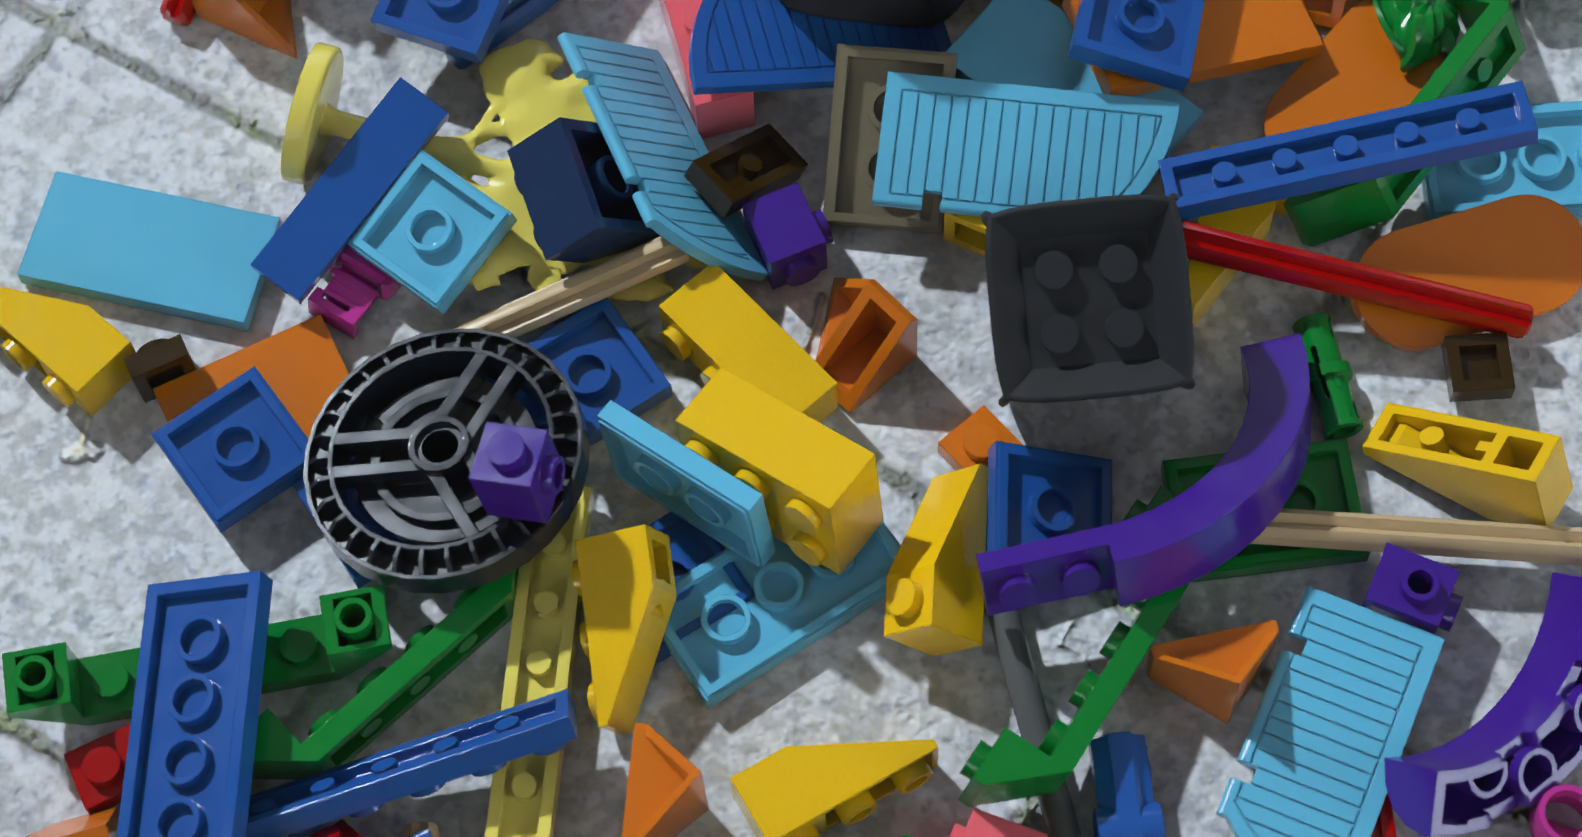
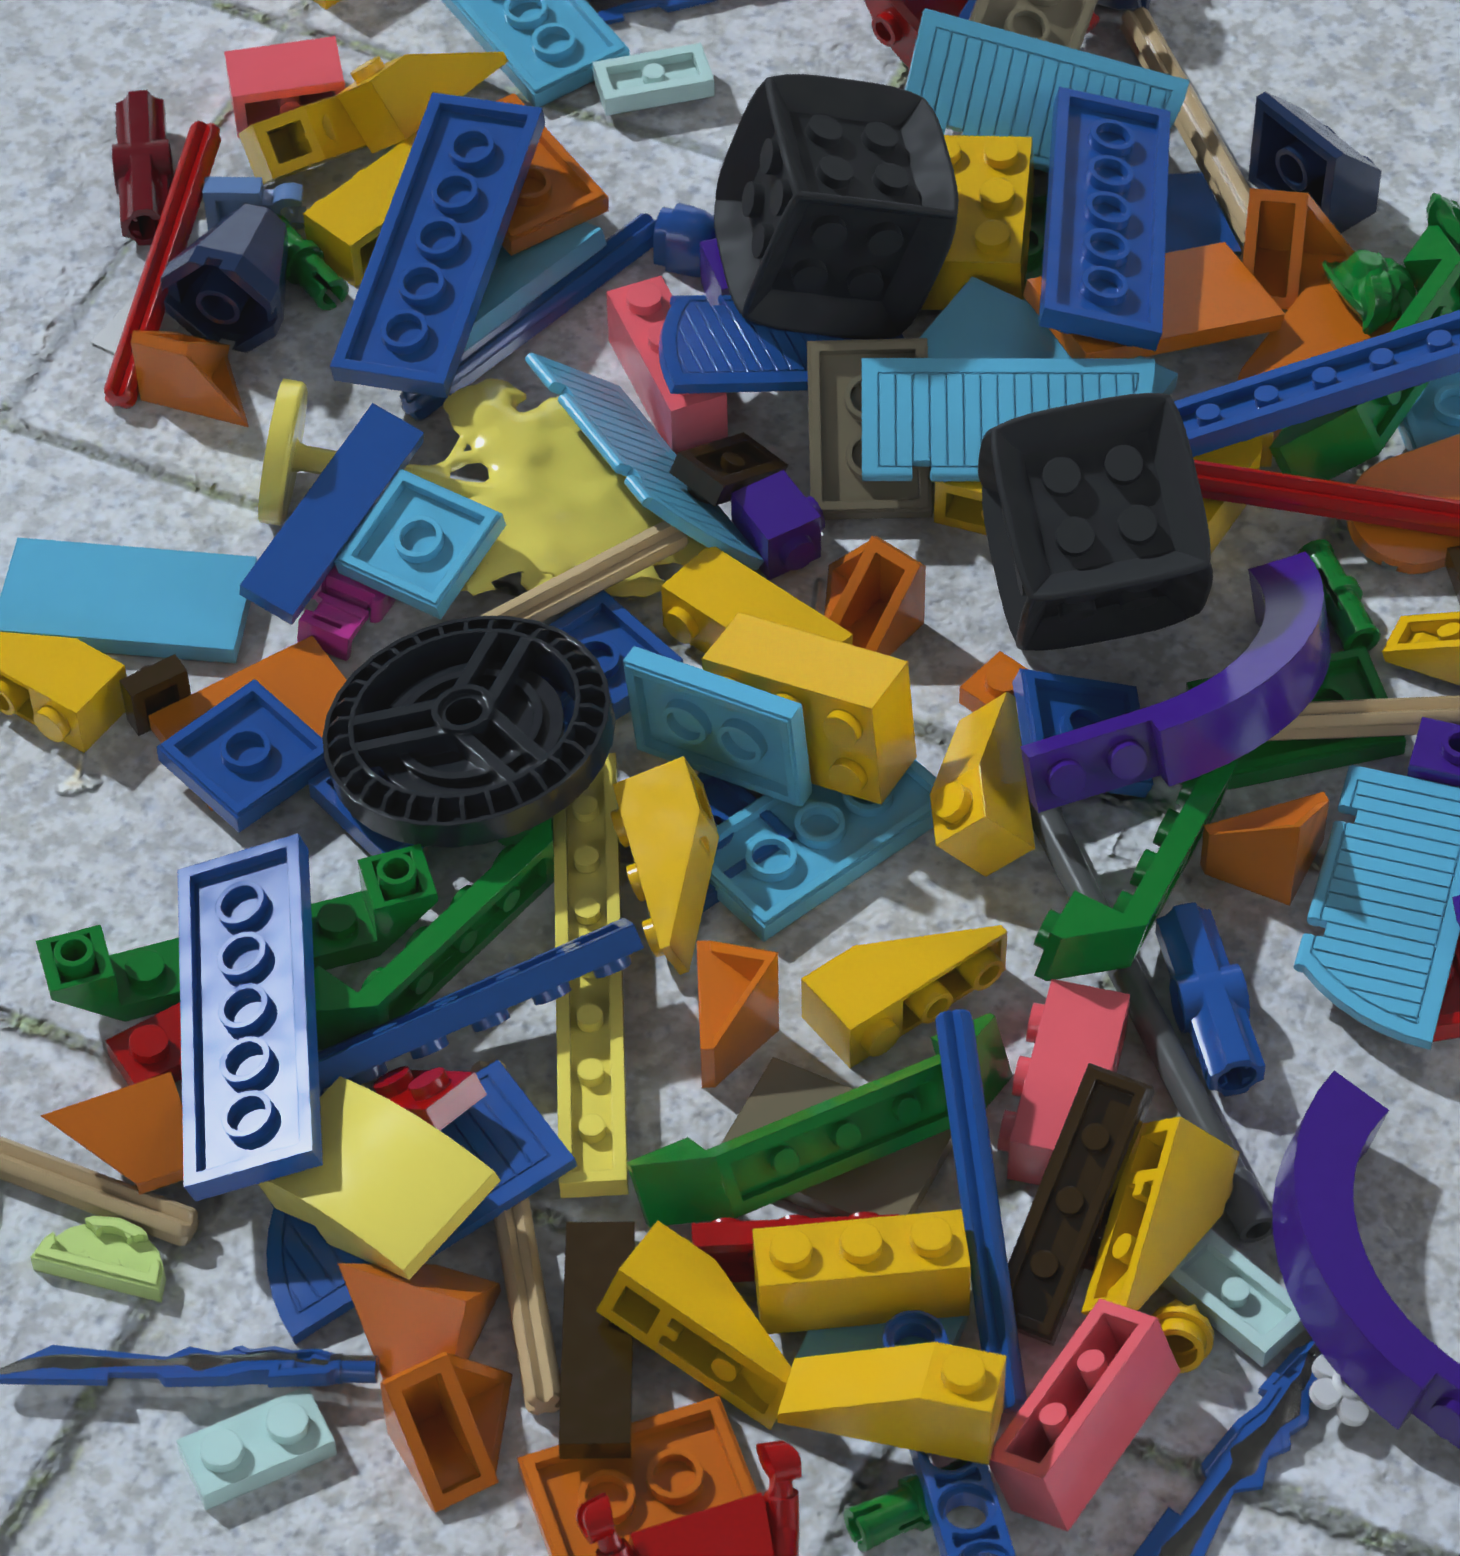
camera: 10 degrees left, 15 degrees down
dark purple brick [469,422,565,524] -> none
dark blue slope [507,117,660,263] -> none

